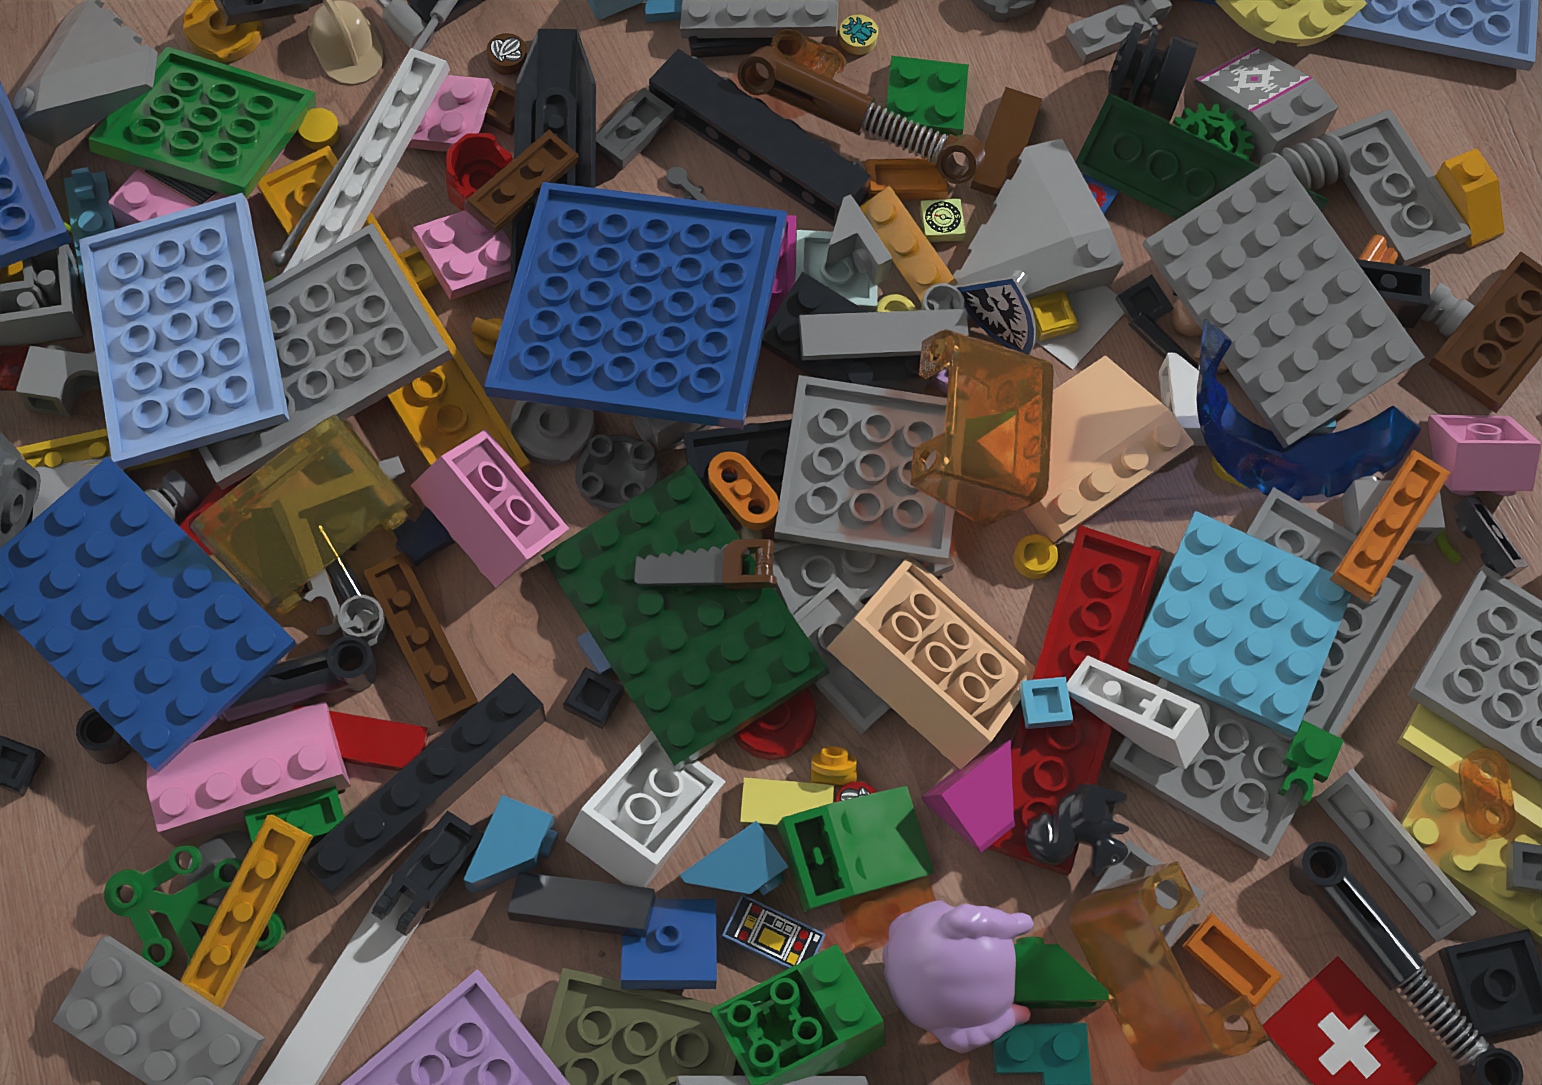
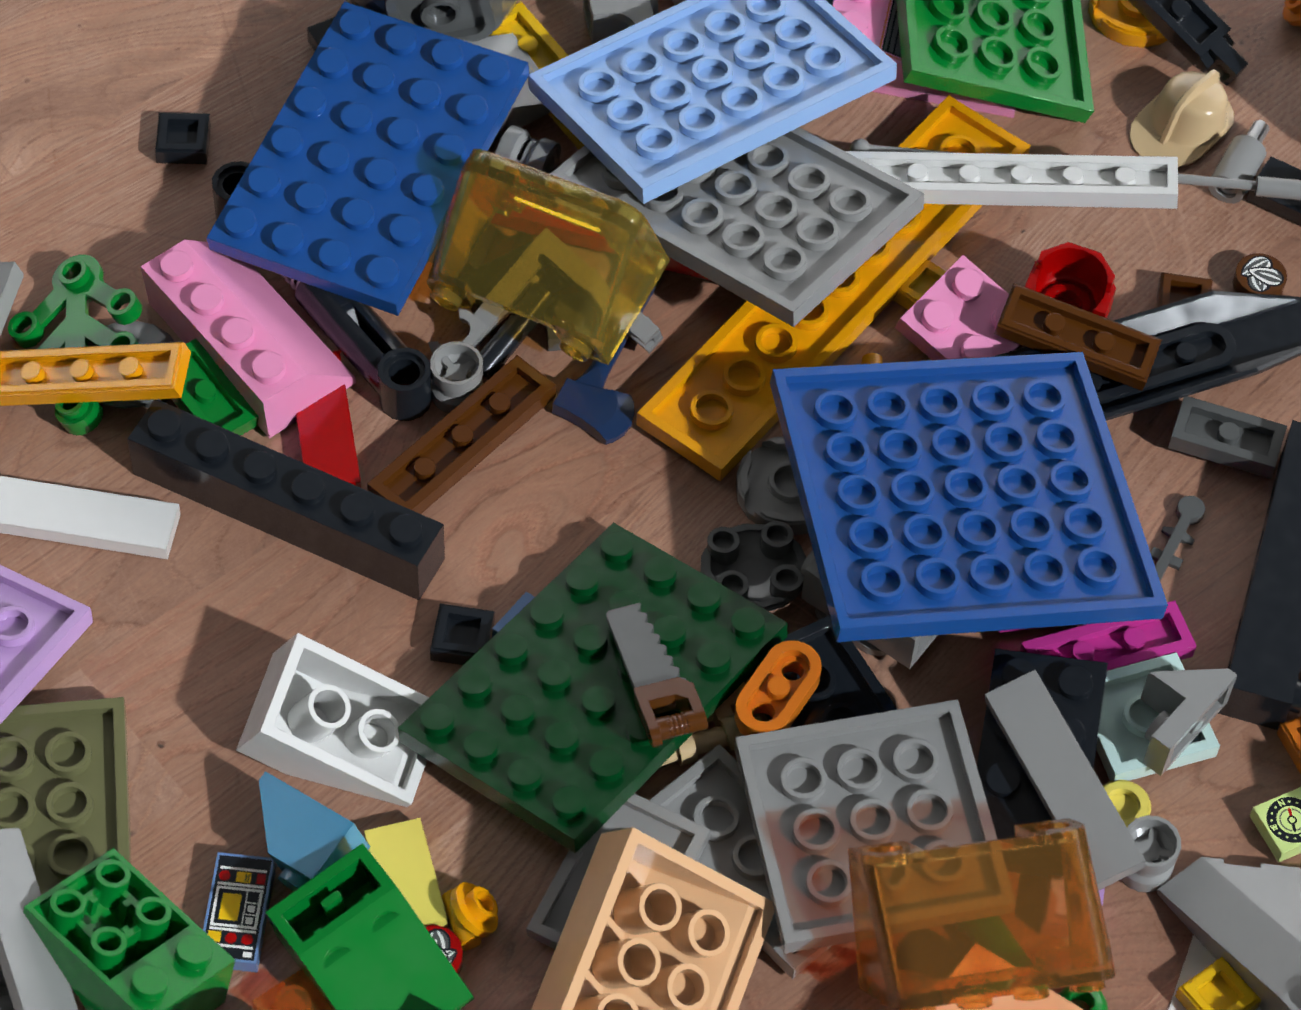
camera: 75 degrees right, 10 degrees down
yellow tile [298,108,340,150] -> none
black hinge [371,810,484,936] -> none
bright pink plate [407,75,494,152] -> none
bright pink slope [410,429,569,588] -> none
dark azure slope [463,795,559,894] -> none
black tile [507,872,656,938] -> none
blue plate [621,899,717,989] -> none
red tile [733,688,817,760] -> none
light orange plate [859,185,958,303] -> none
shield [955,270,1036,359] -> none

